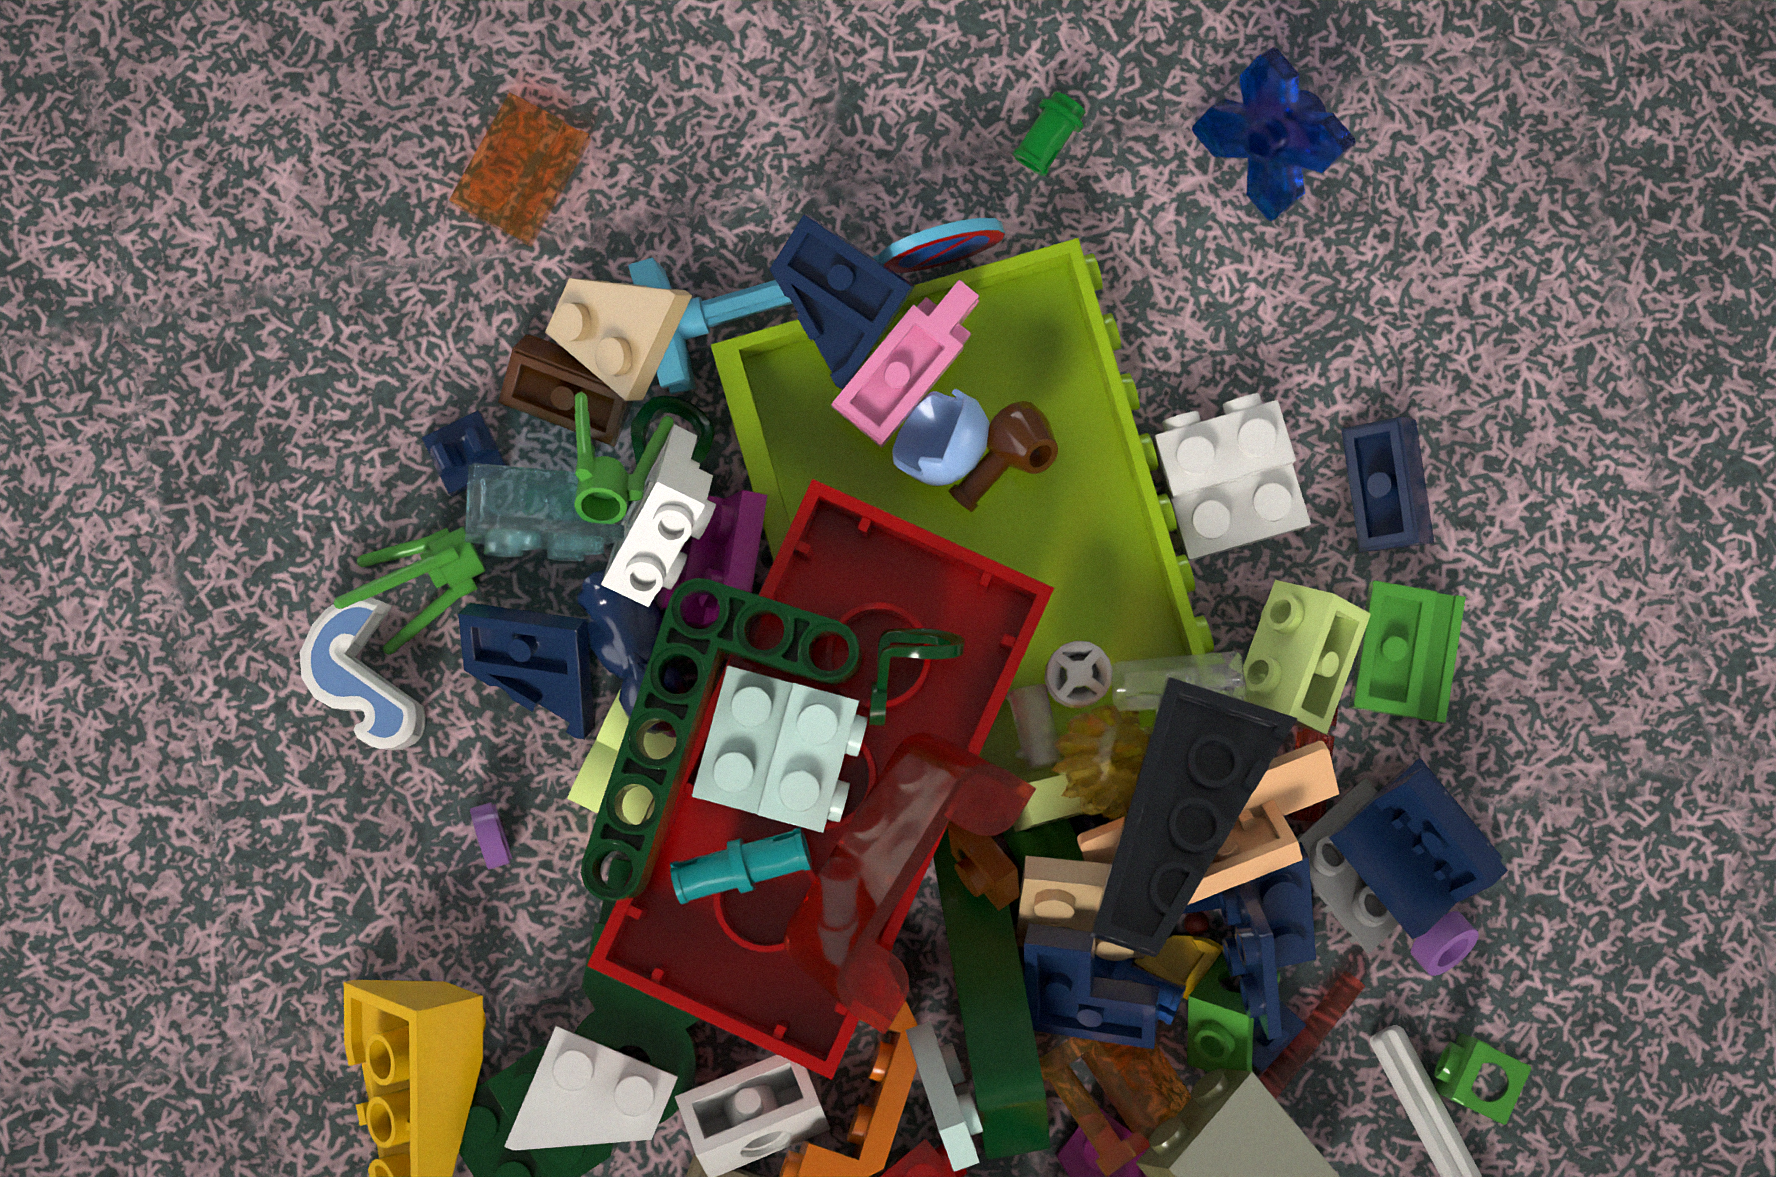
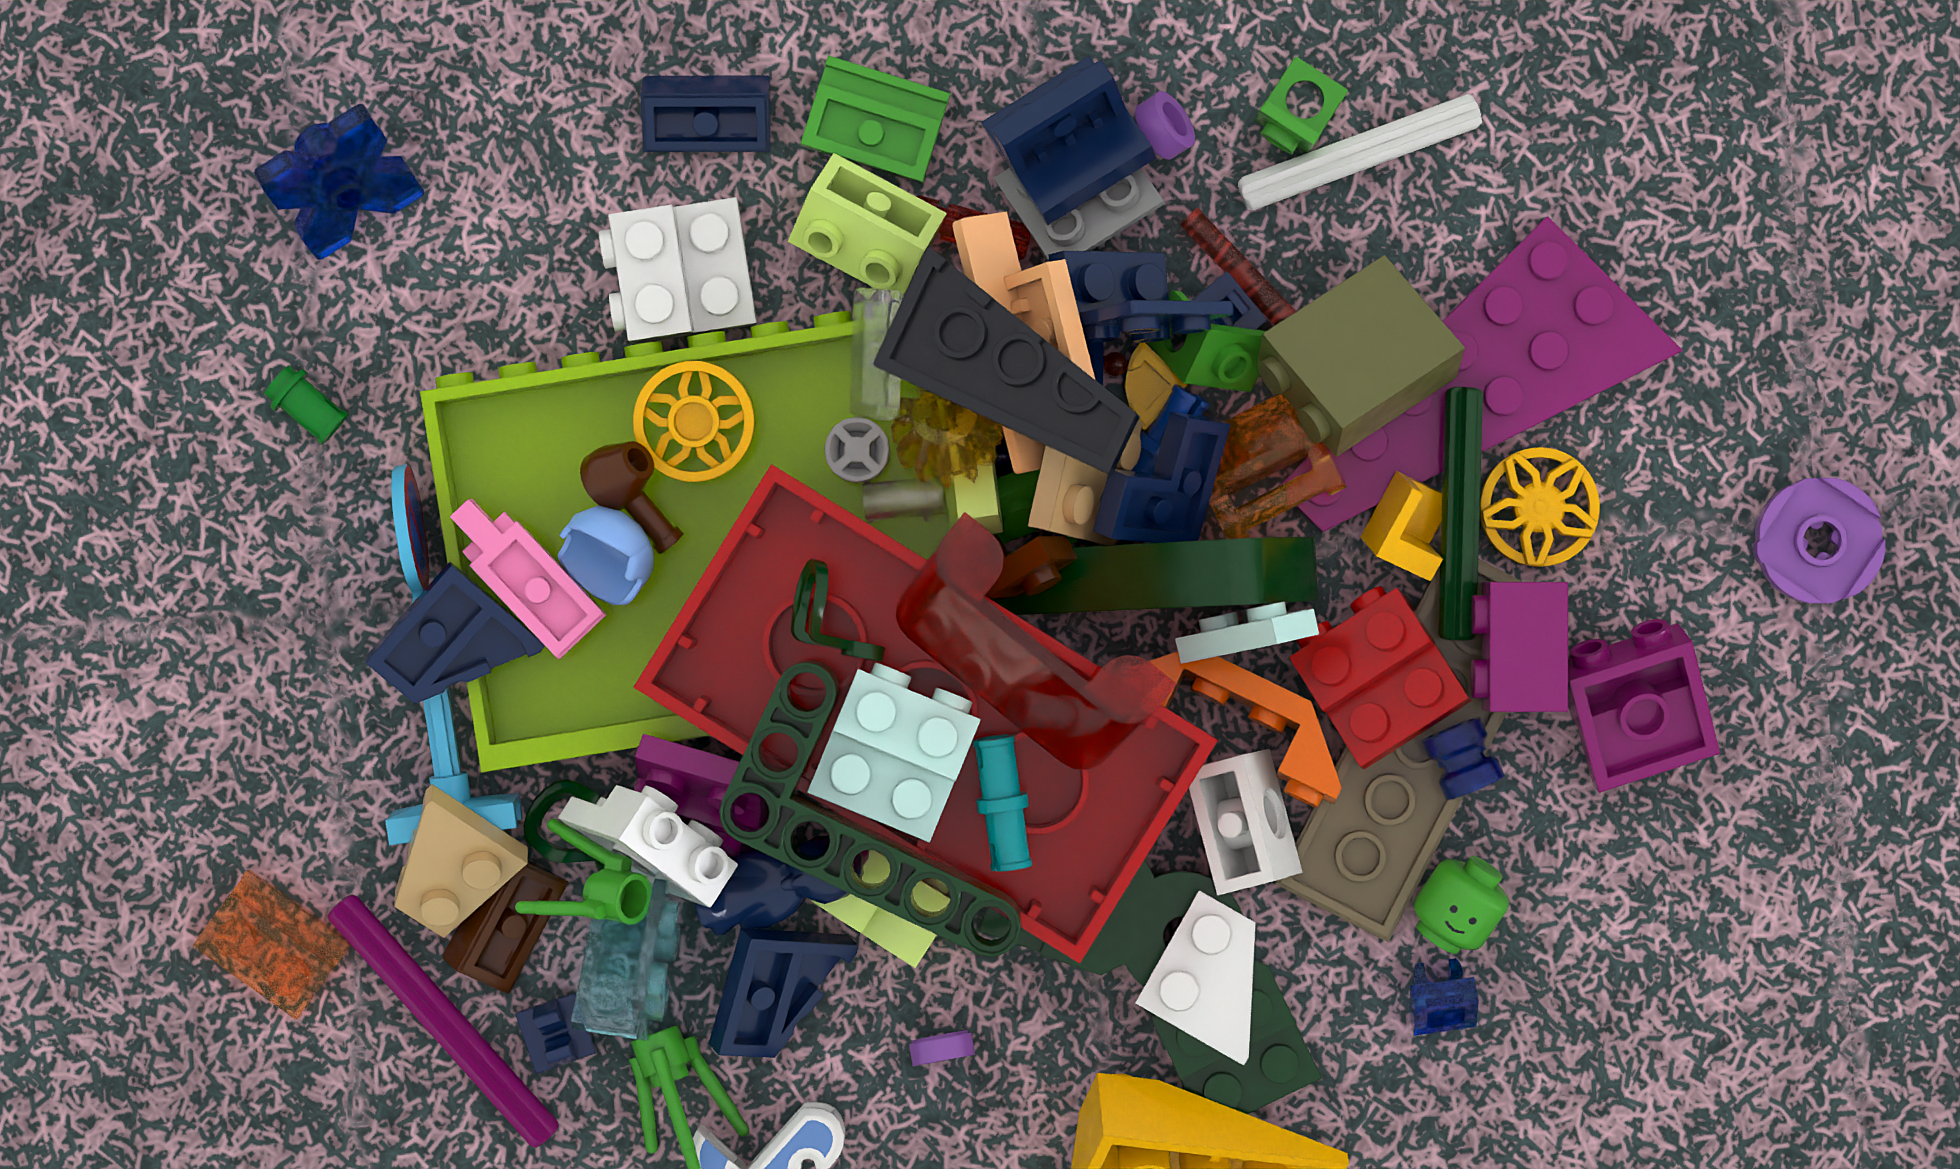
camera: 85 degrees left, 5 degrees up
none -> magenta axle [328,894,559,1148]
none -> yellow wheel [633,360,755,482]

